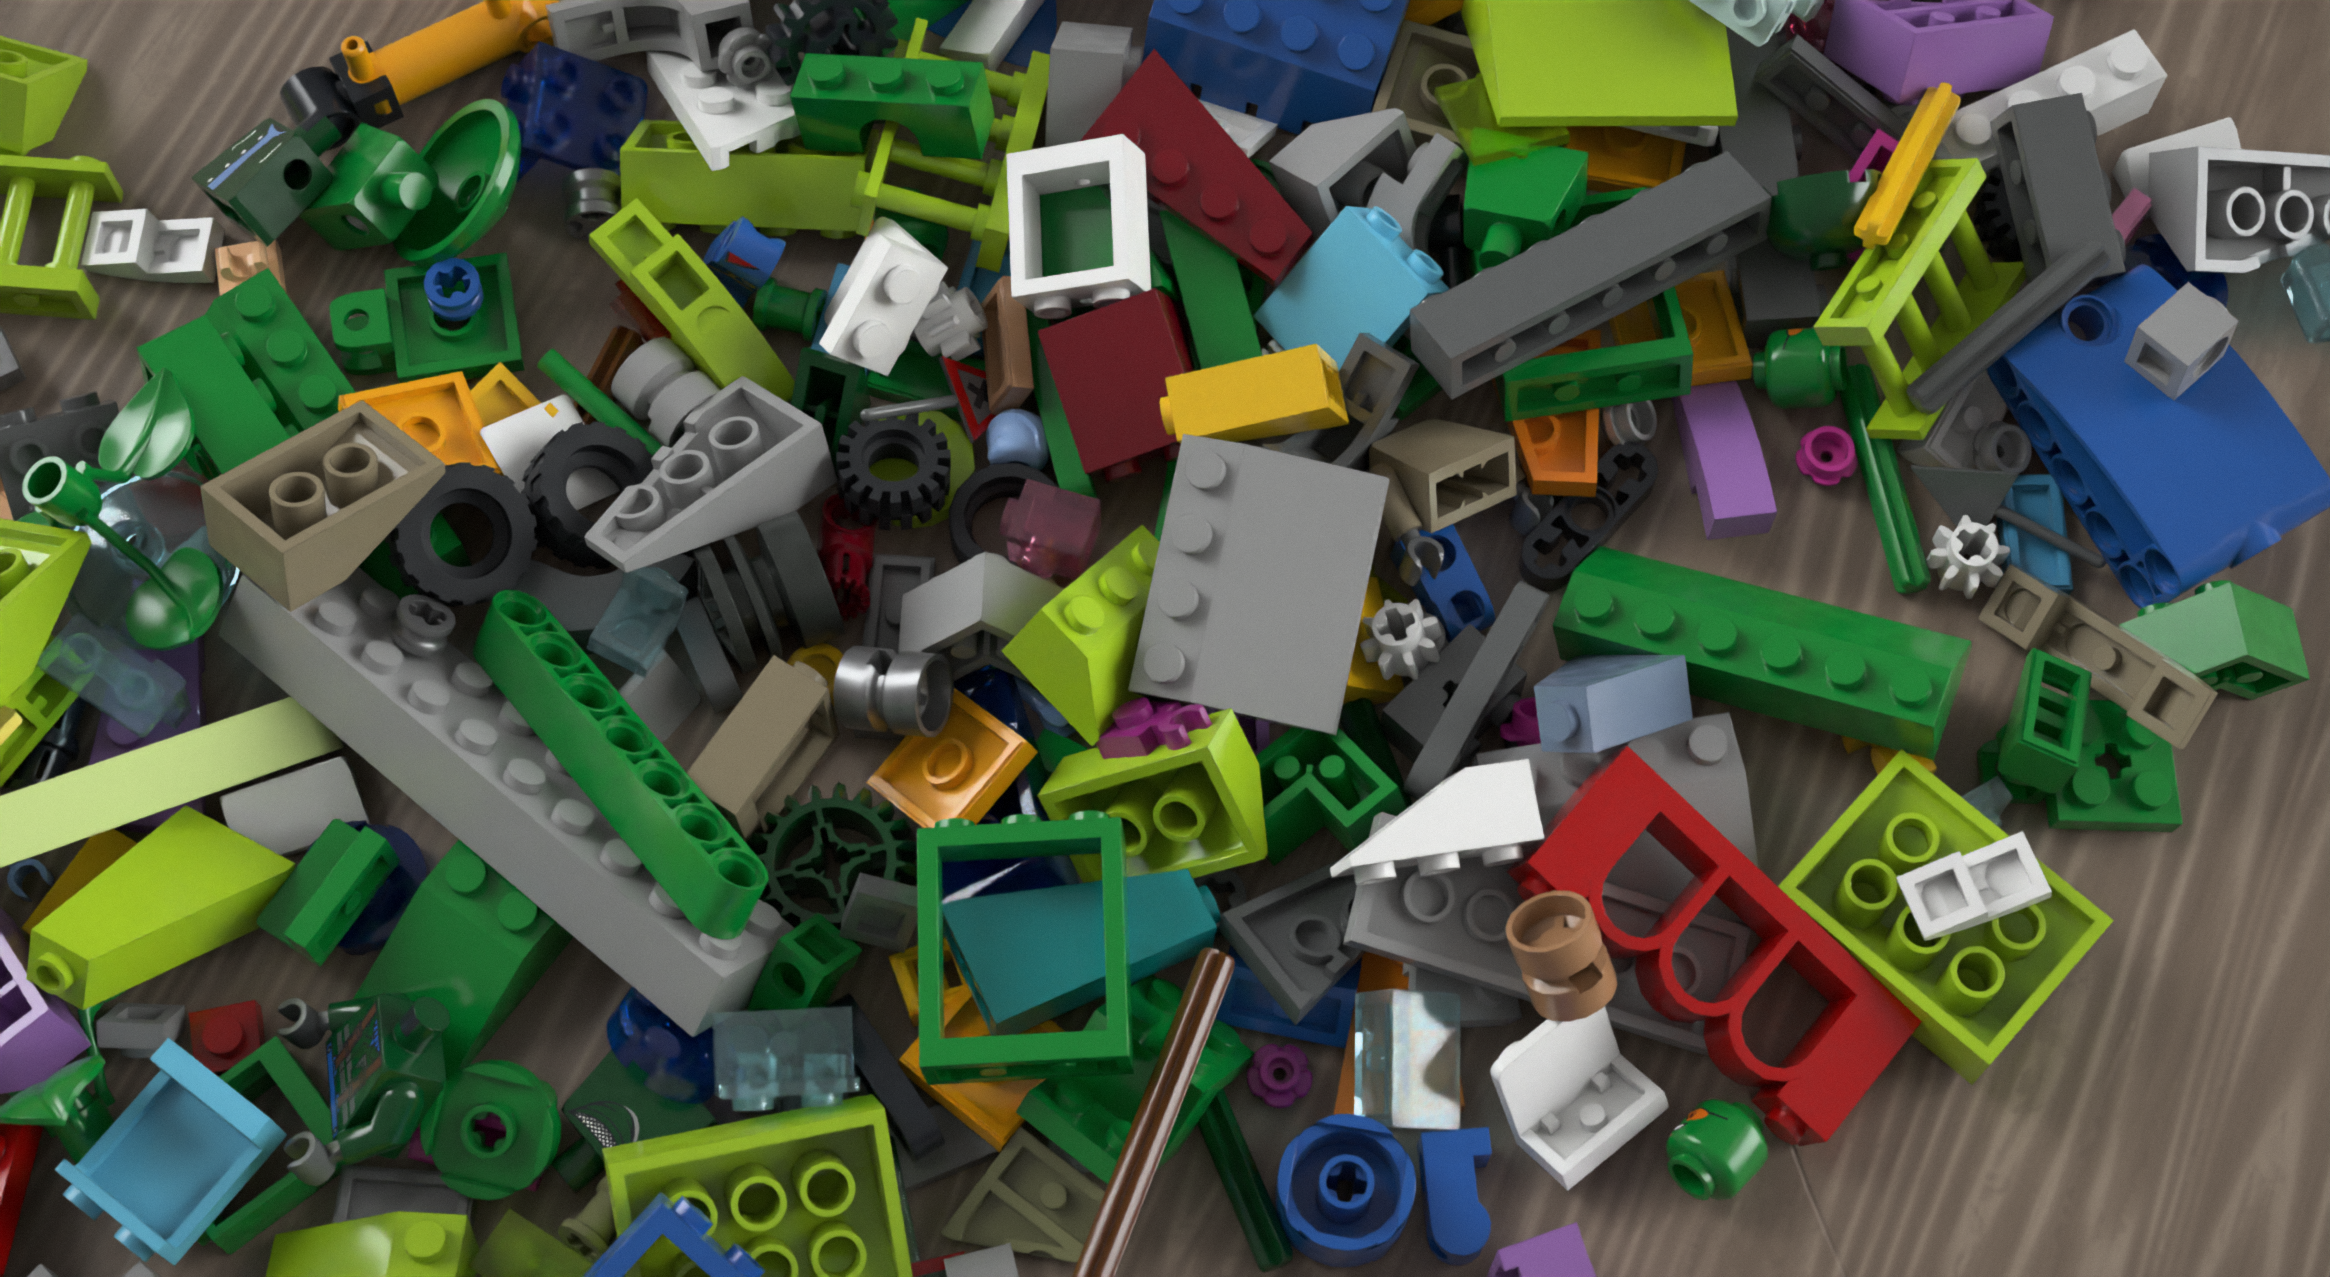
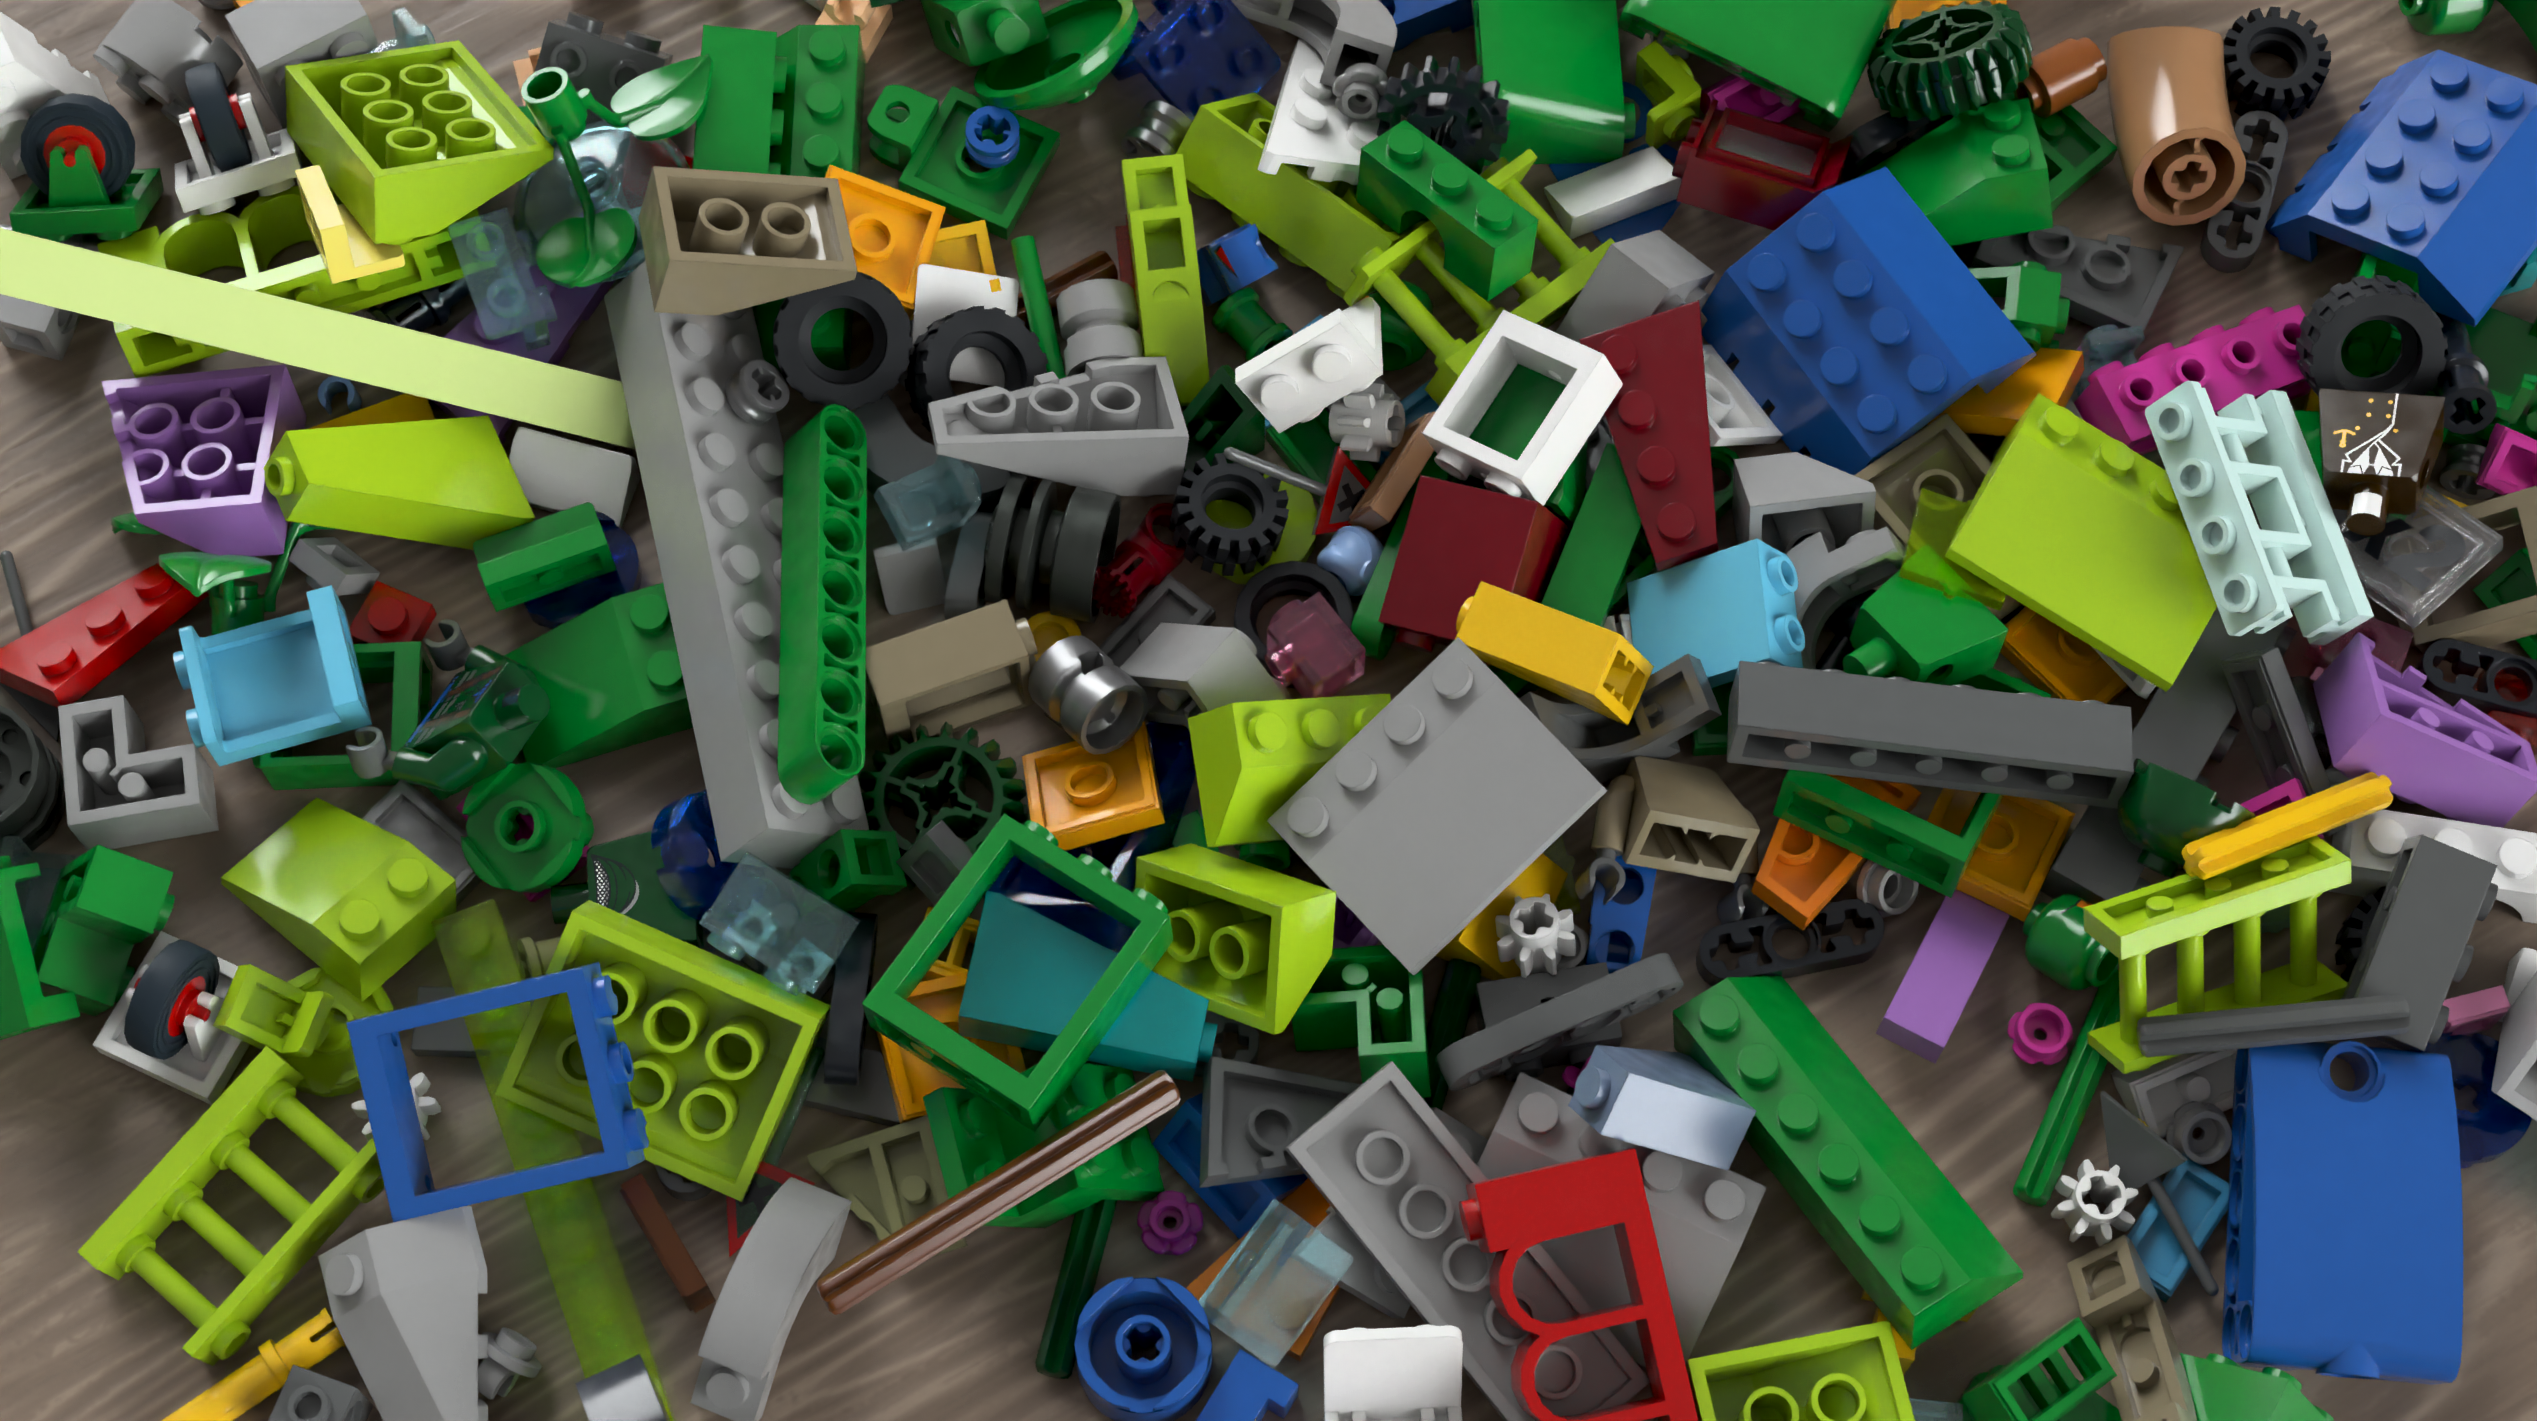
camera: 35 degrees right, 0 degrees up
magenta plate [1096,697,1212,759] -> none
white slope [1330,759,1544,885] -> none
medium nougat wheel [1506,891,1617,1022] -> none
light grey brick [2124,282,2239,401] -> none

